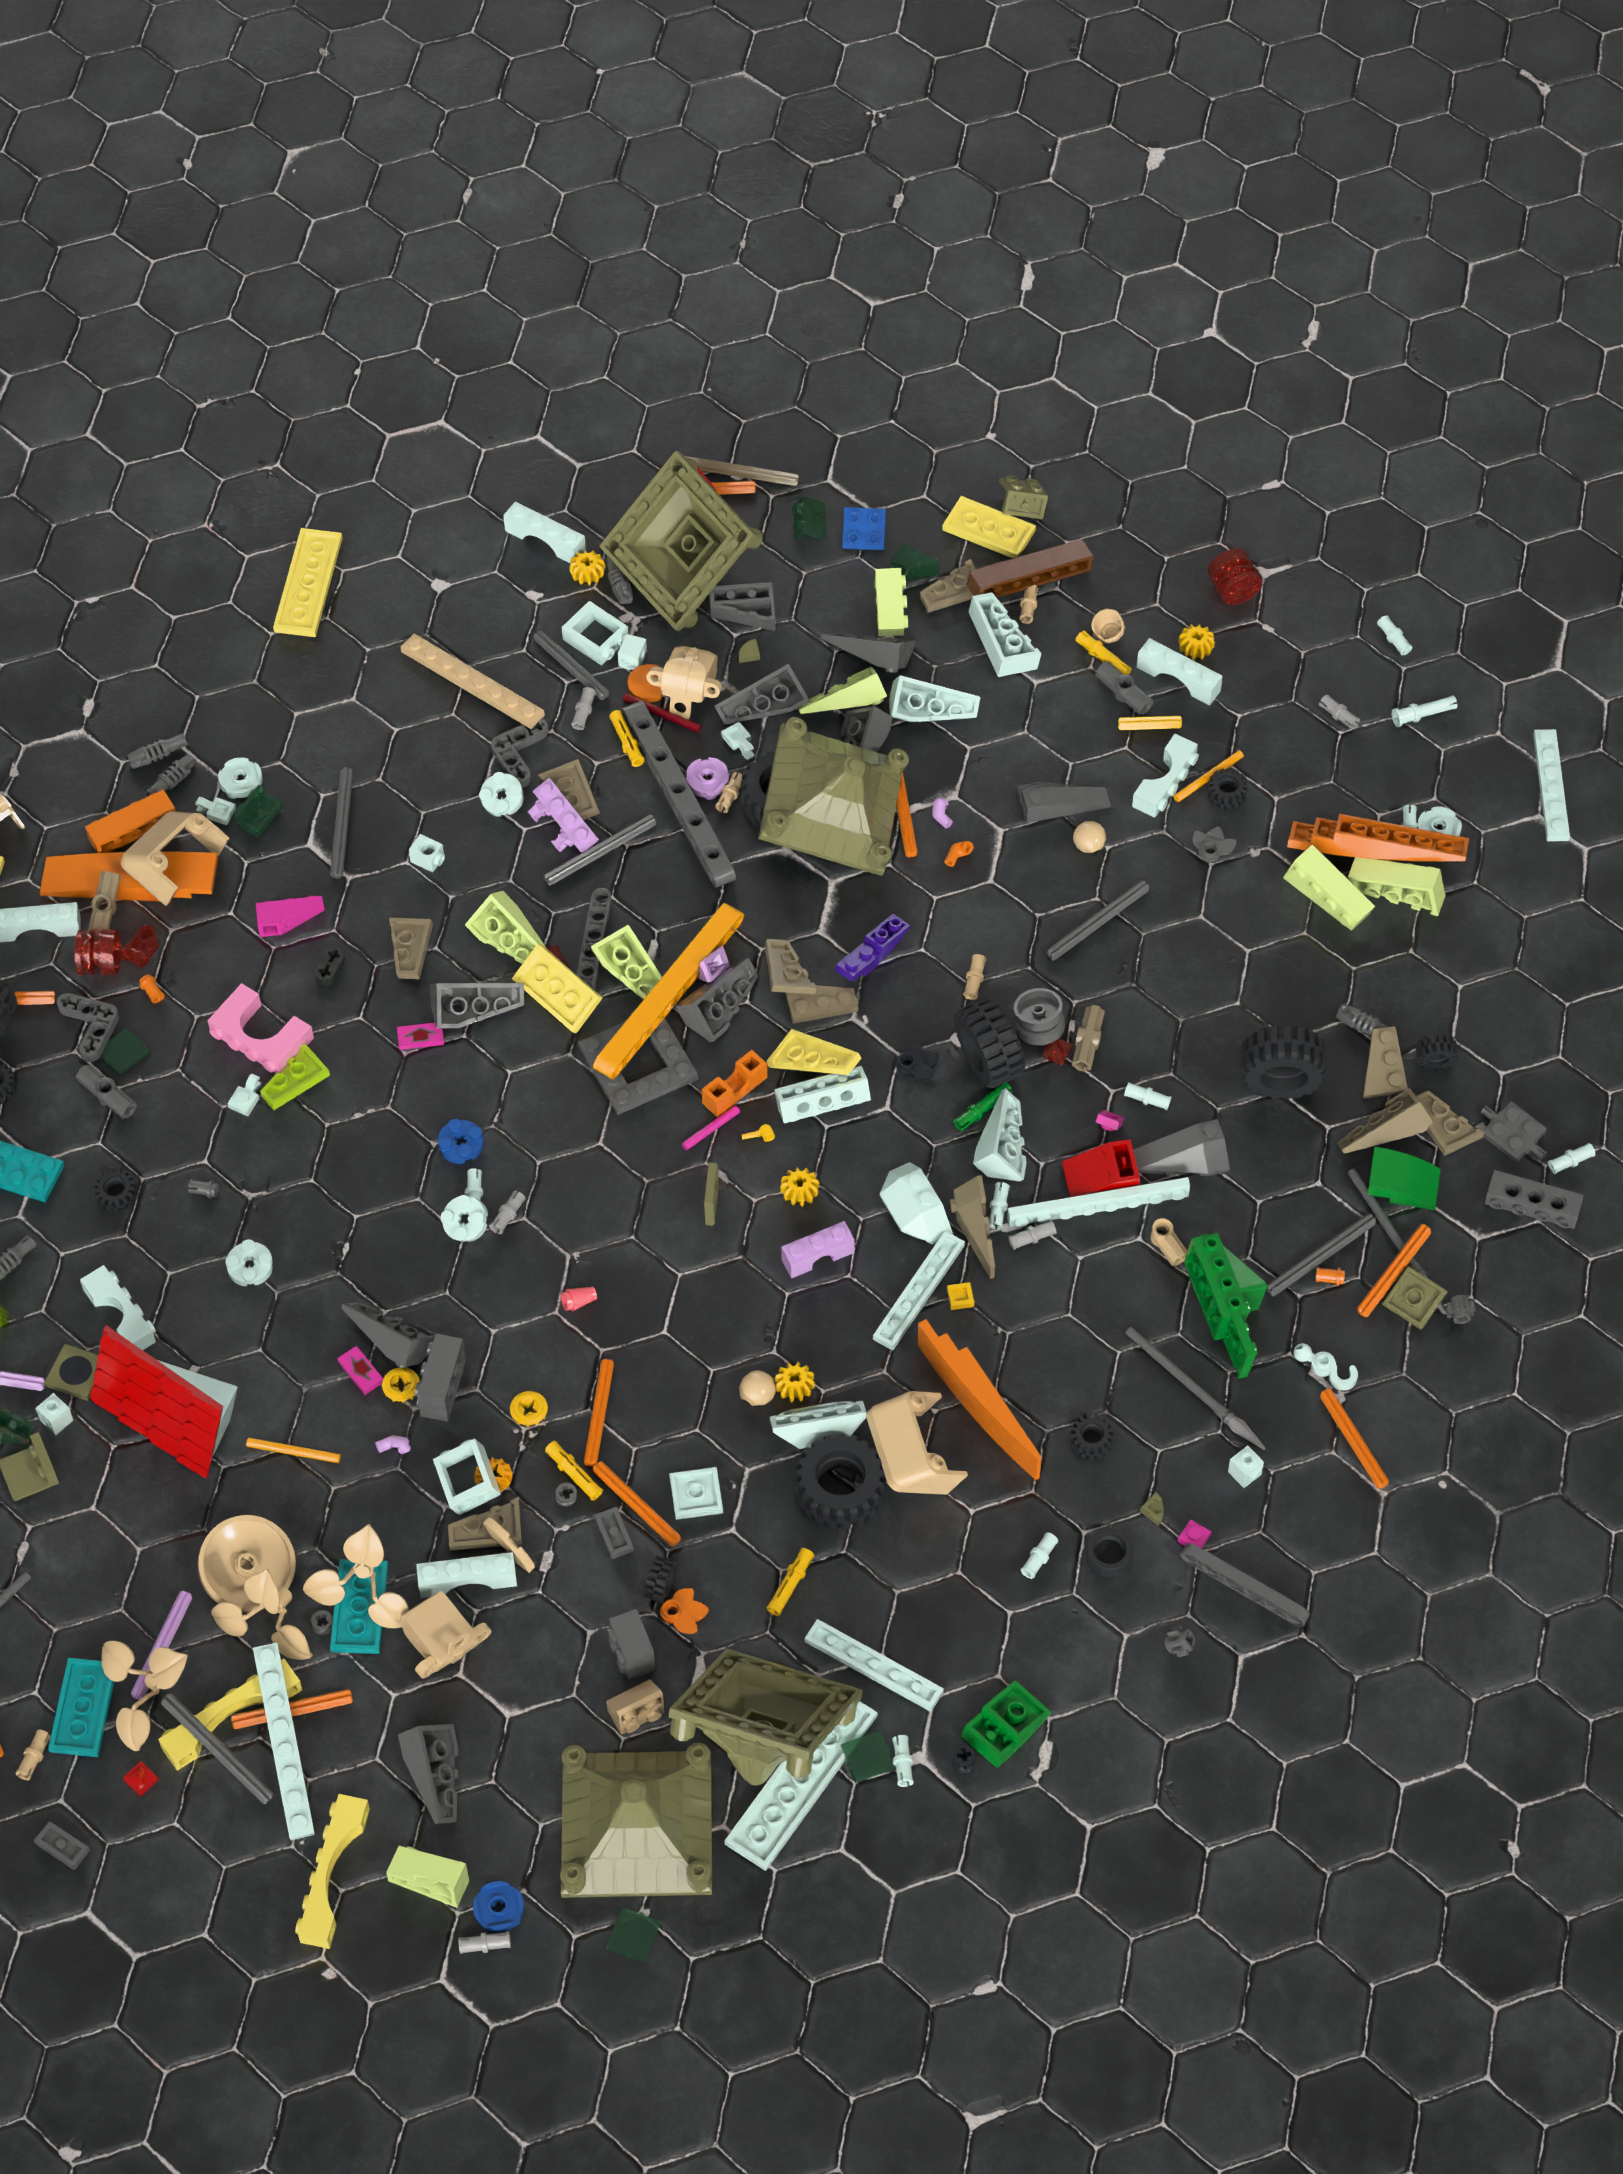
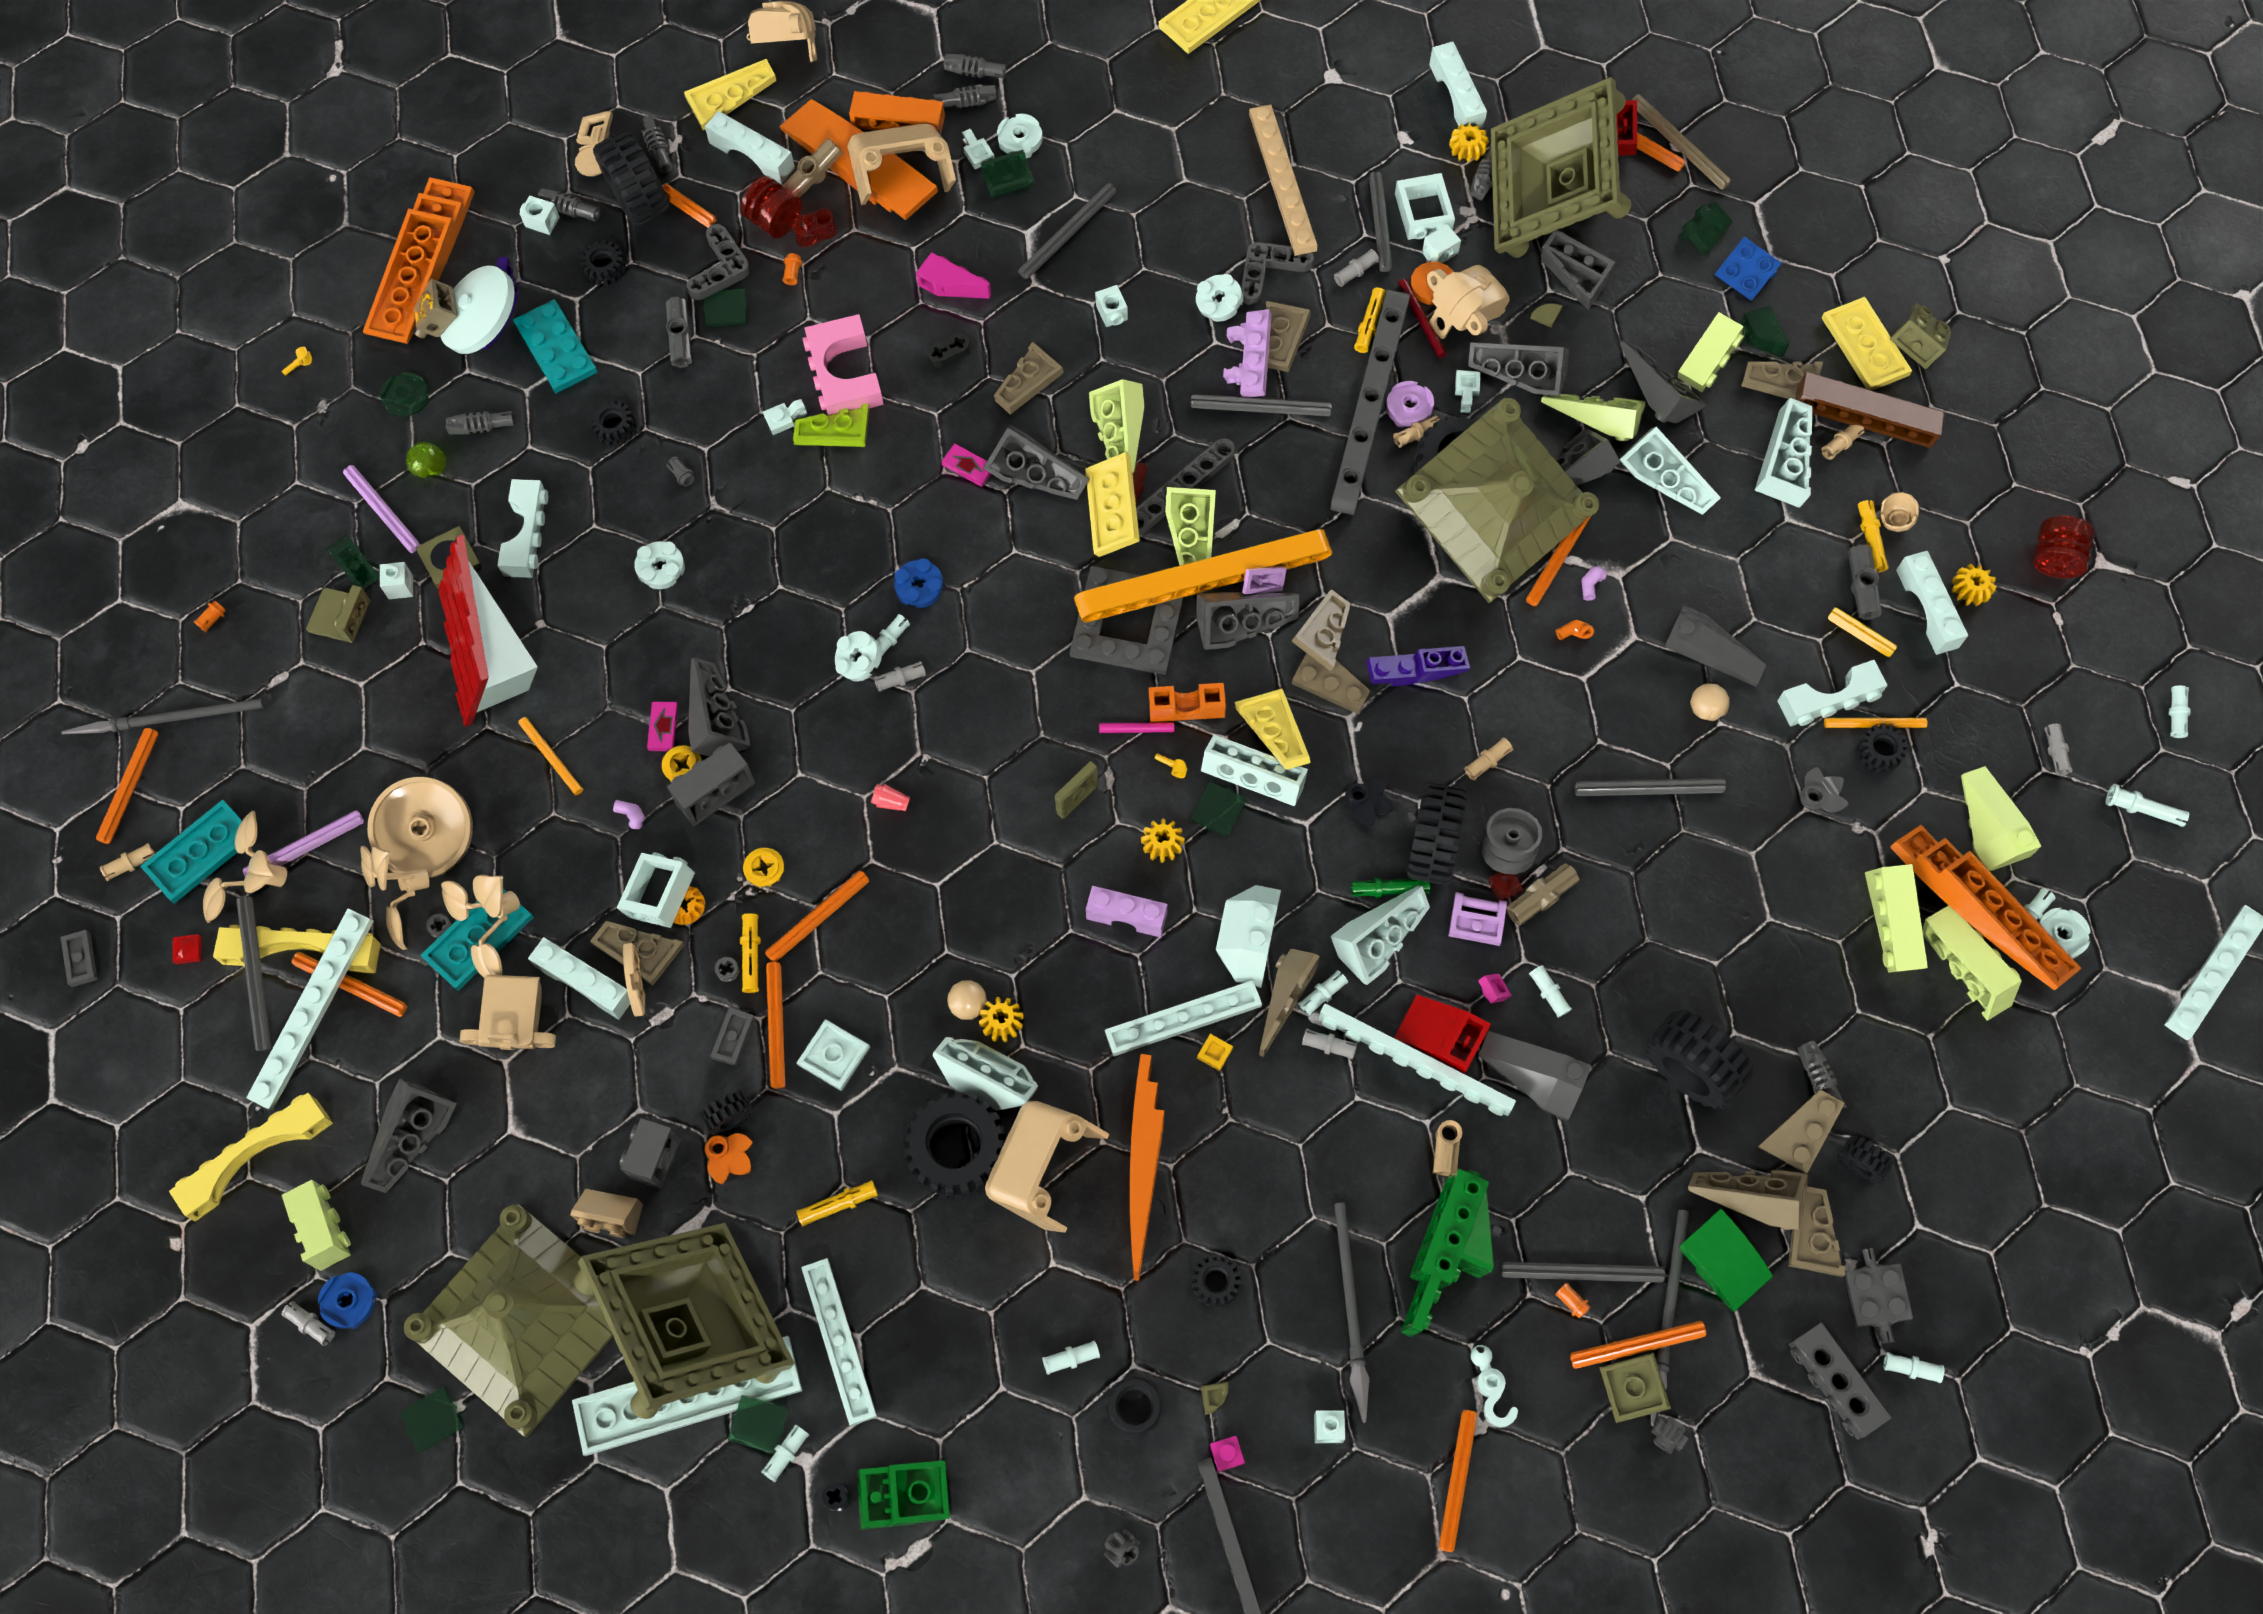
camera: 40 degrees right, 10 degrees up
none -> clear green piece [1190,782,1247,837]
none -> lavender plate [1448,892,1507,946]
none -> yellowish green wedge [1961,766,2041,871]

